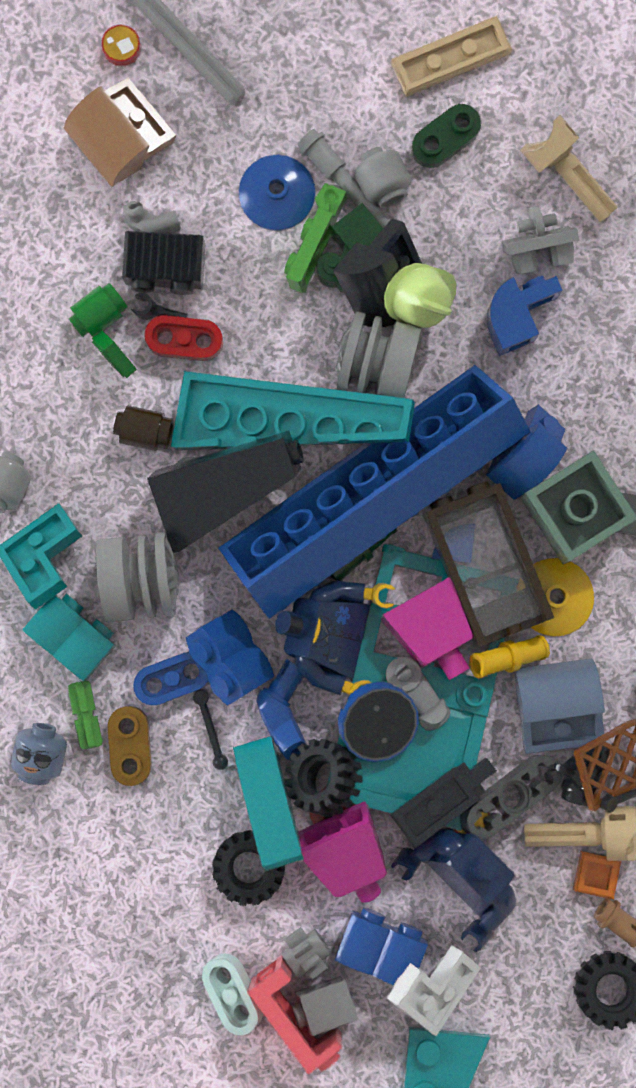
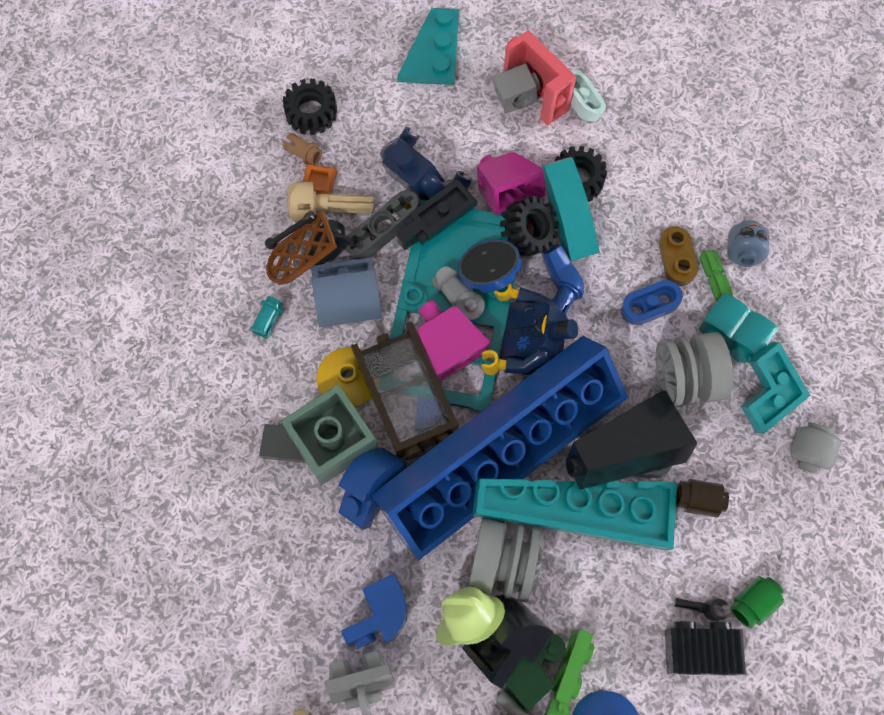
camera: 175 degrees right, 15 degrees down
green tile [92,330,137,378] -> none
light grey arm [123,201,181,234] -> none
red plate [145,315,223,361] -> none
blue brick [186,609,274,706] -> none
black hinge [193,690,228,770] -> none
light grey gear [282,927,332,980] -> none
blue brick [335,907,428,985] -> none
white plate [387,945,481,1036] -> none
yellow pin [469,635,550,679] -> none

